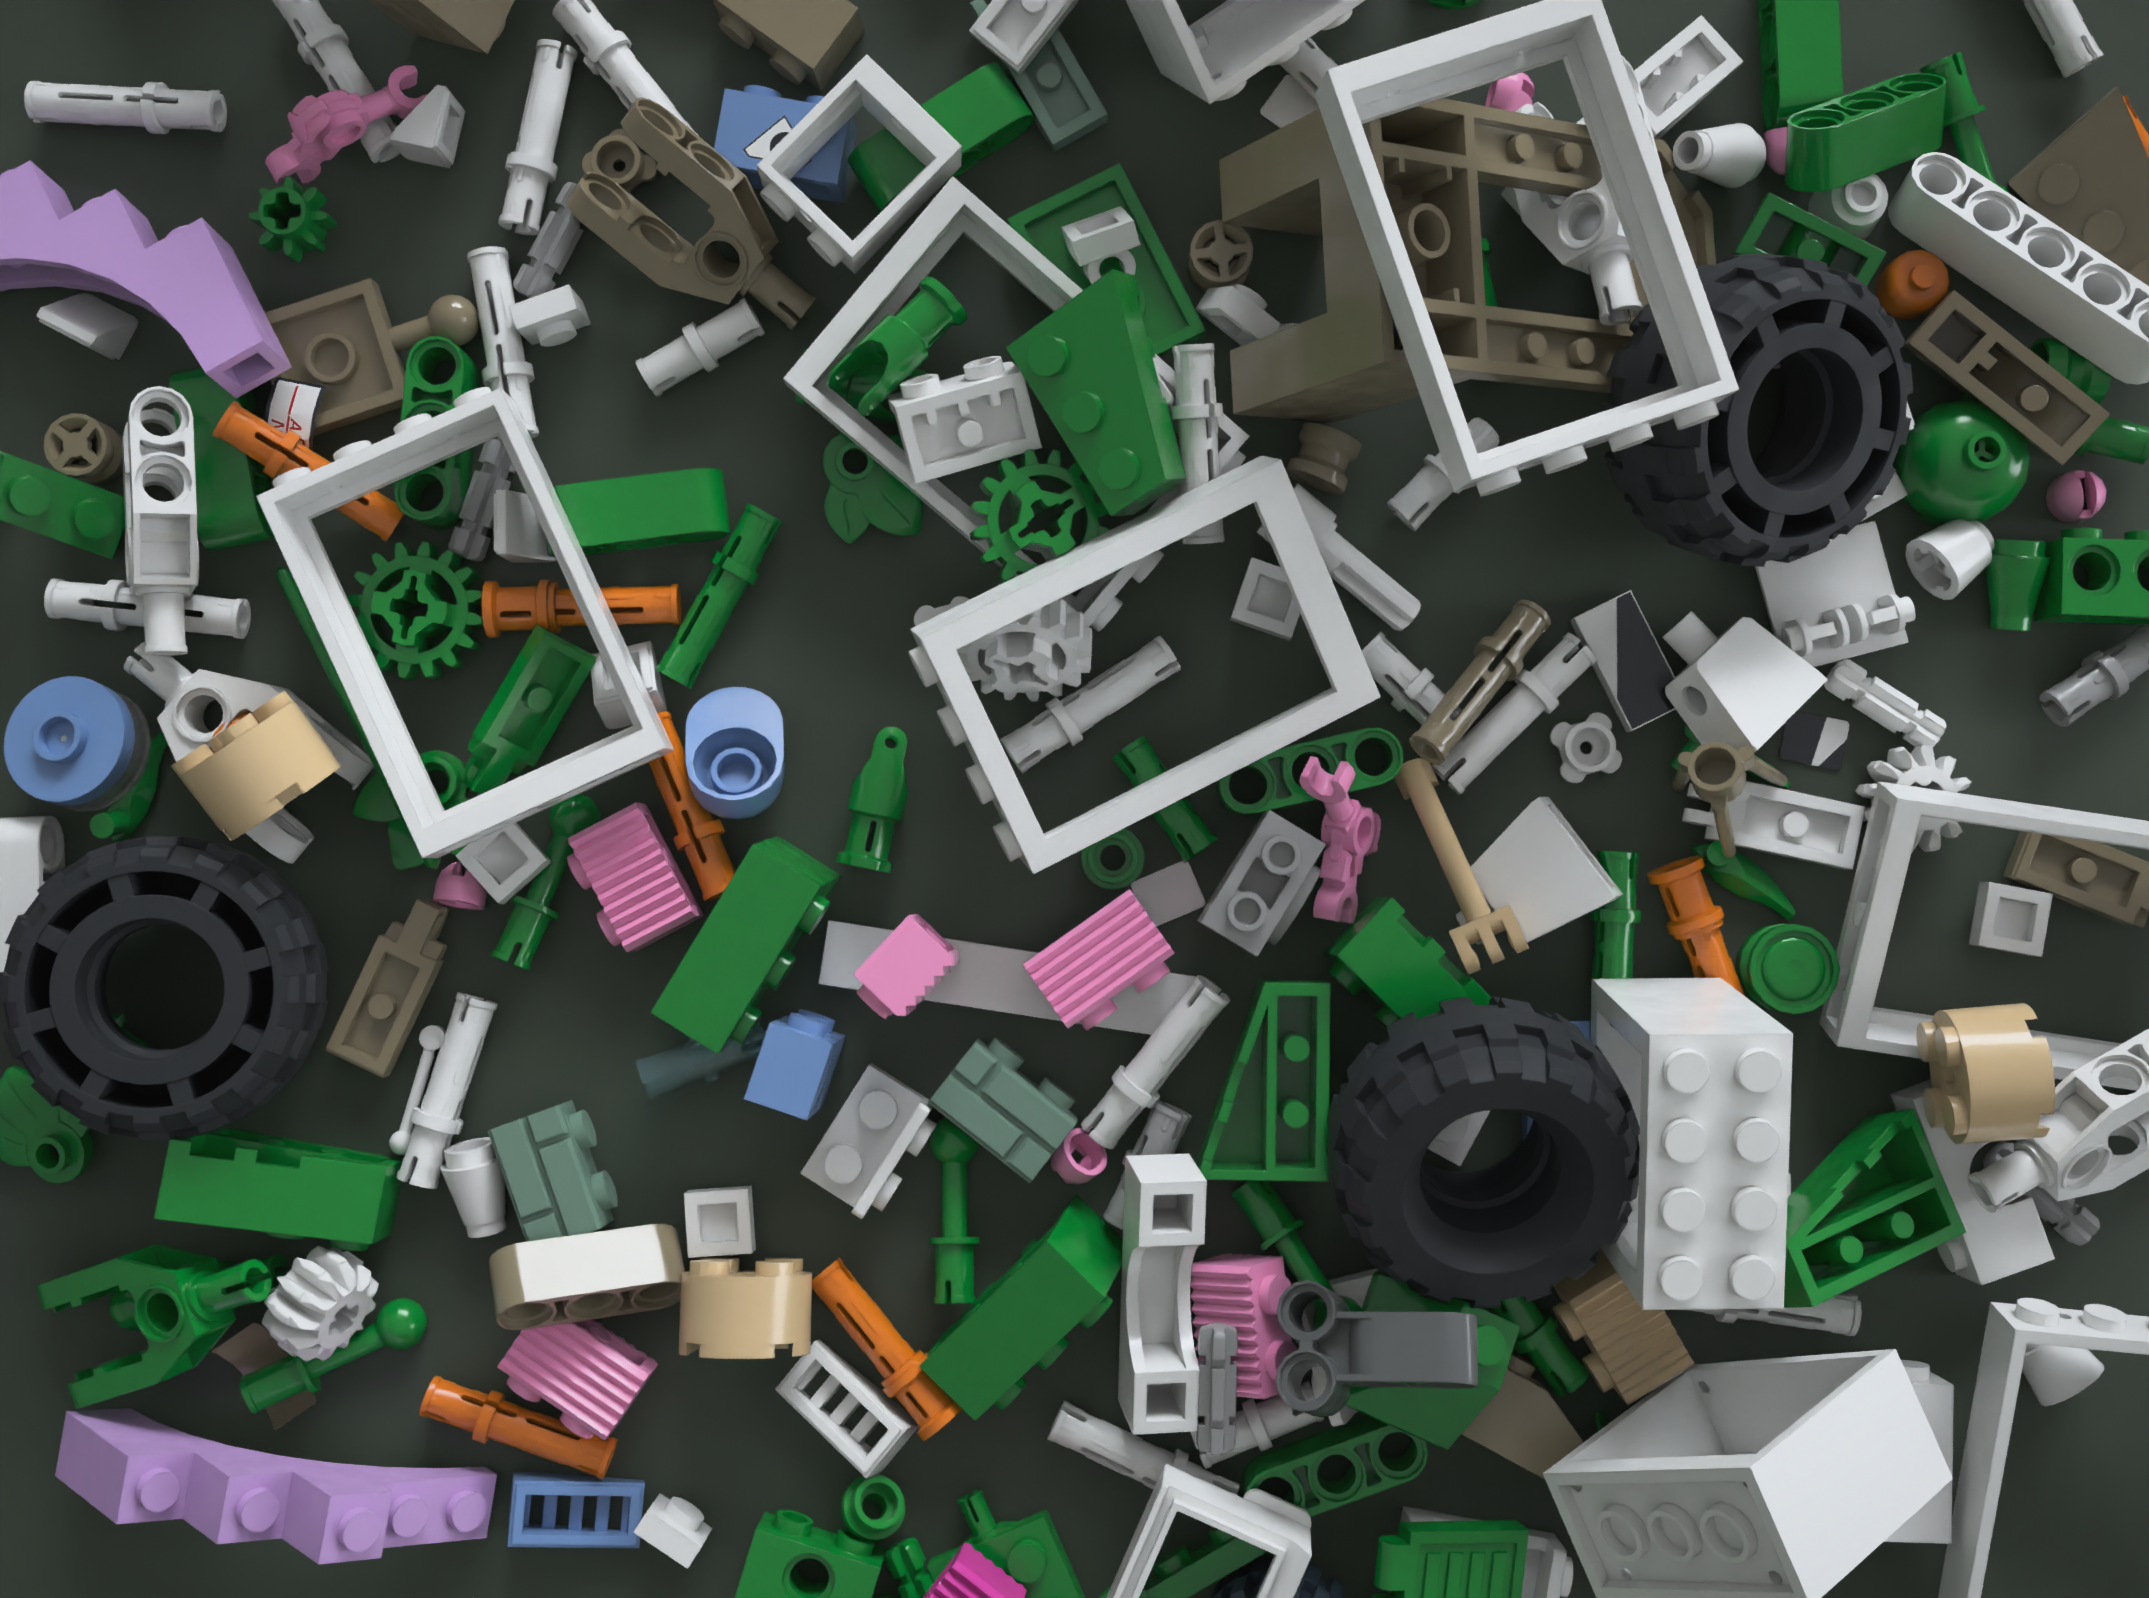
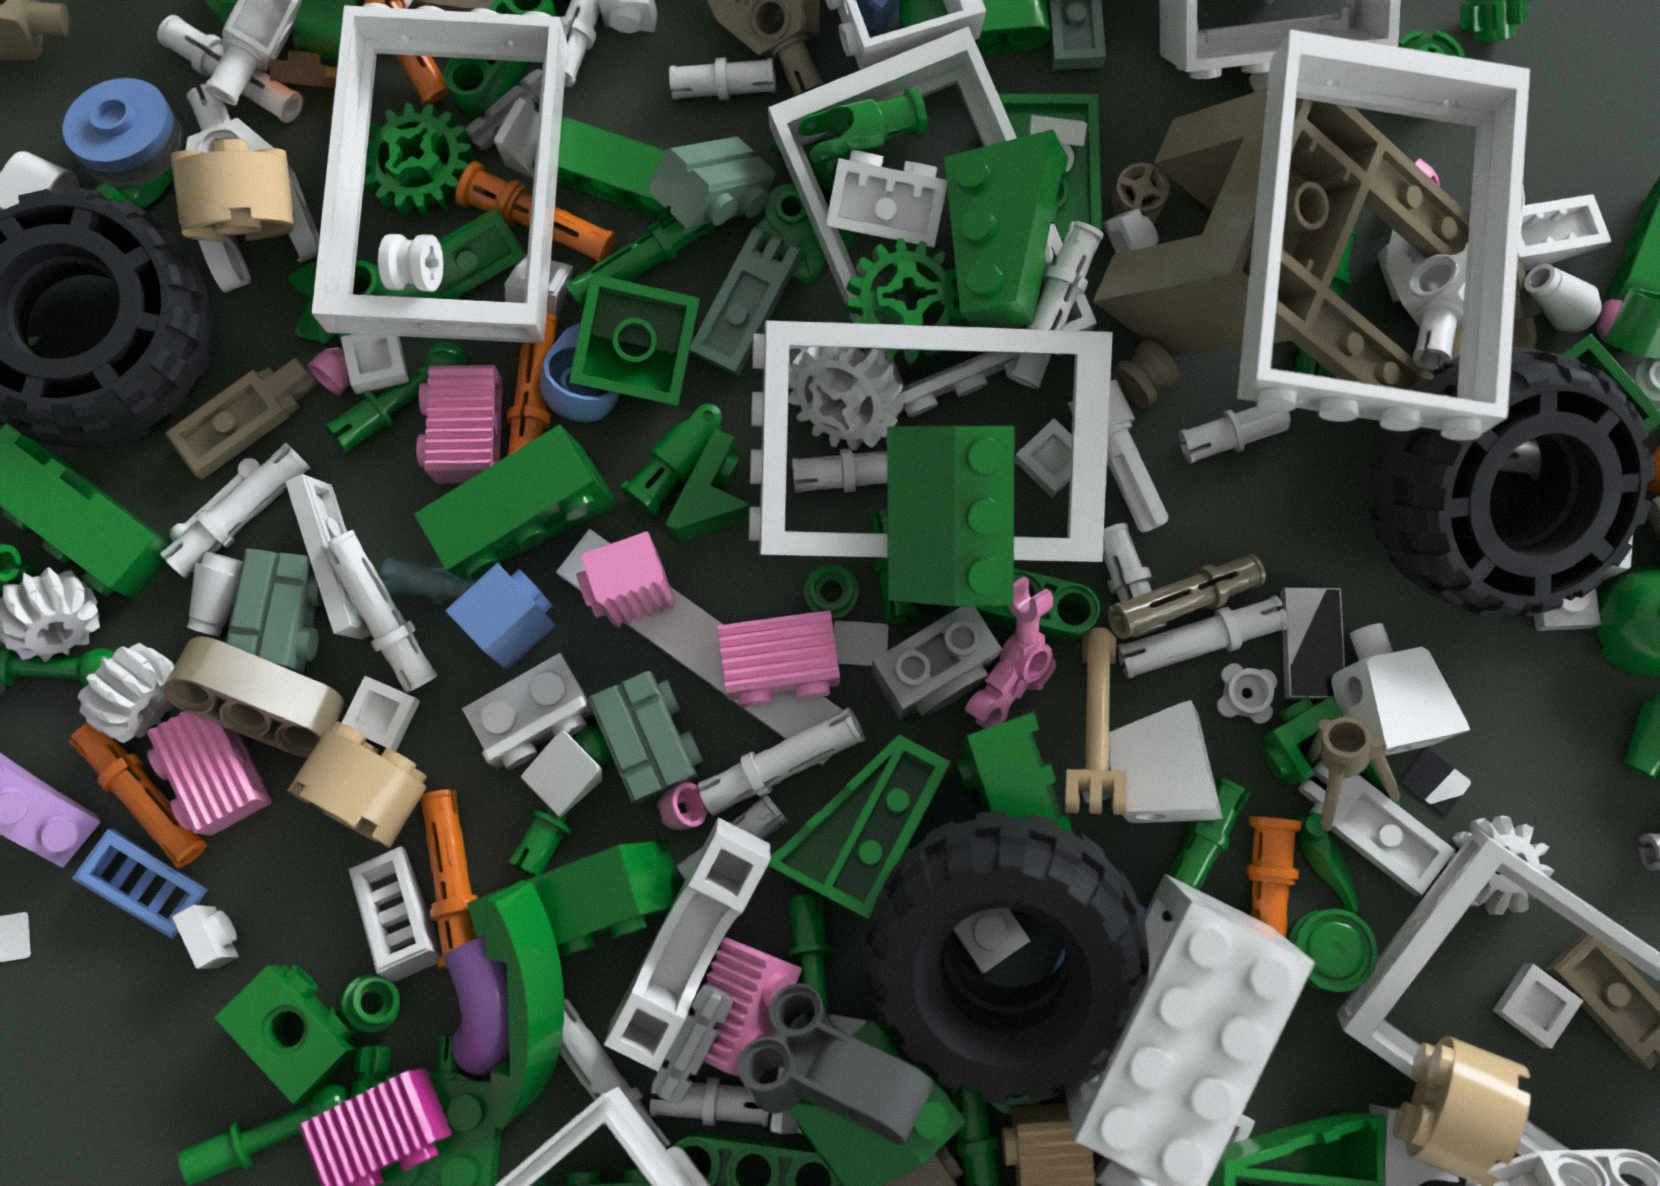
camera: 25 degrees right, 10 degrees down
white hinge [1755,521,1915,667] -> none
white axle [1824,659,1947,748] -> none
white hat [1905,519,1995,600] -> none
none -> white gear [77,643,174,743]
none -> clear orange plate [270,50,337,88]
none -> white tile [285,474,372,639]
none -> white pin [320,529,437,693]
none -> white wheel [378,234,443,291]
none -> medium lavender cylinder [443,935,510,1076]
none -> green slope [485,880,564,1129]
none -> white slope [521,730,602,819]
none -> green slope [569,273,700,406]
none -> sand green brick [648,136,775,229]
none -> green slope [665,428,750,543]
none -> sand green hinge [689,227,803,378]
none -> green slope [887,426,1014,606]
none -> green bracket [1260,696,1344,785]

